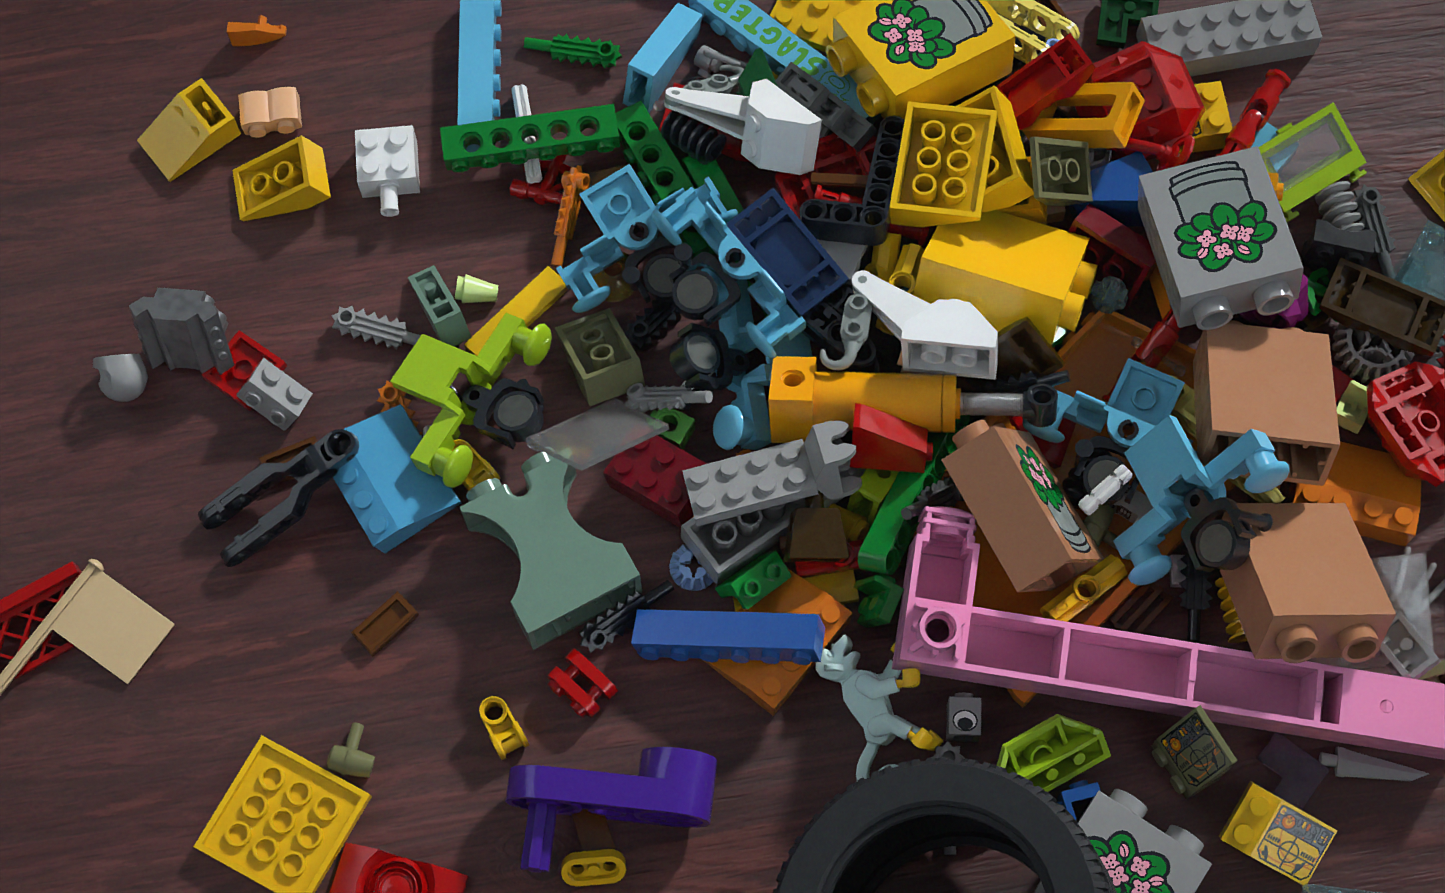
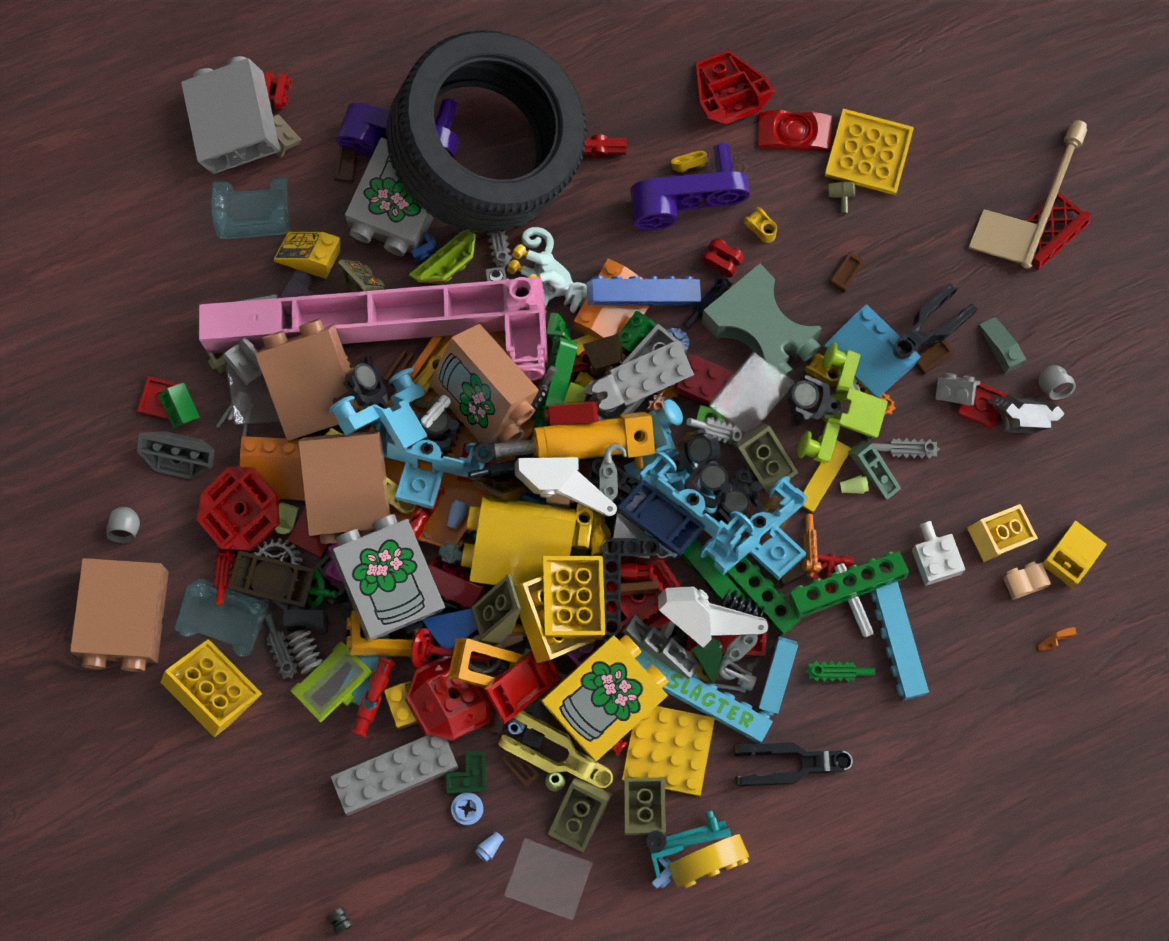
camera: 165 degrees right, 5 degrees up
none -> light blue cone [446,500,469,530]
none -> sand green slope [978,317,1026,374]

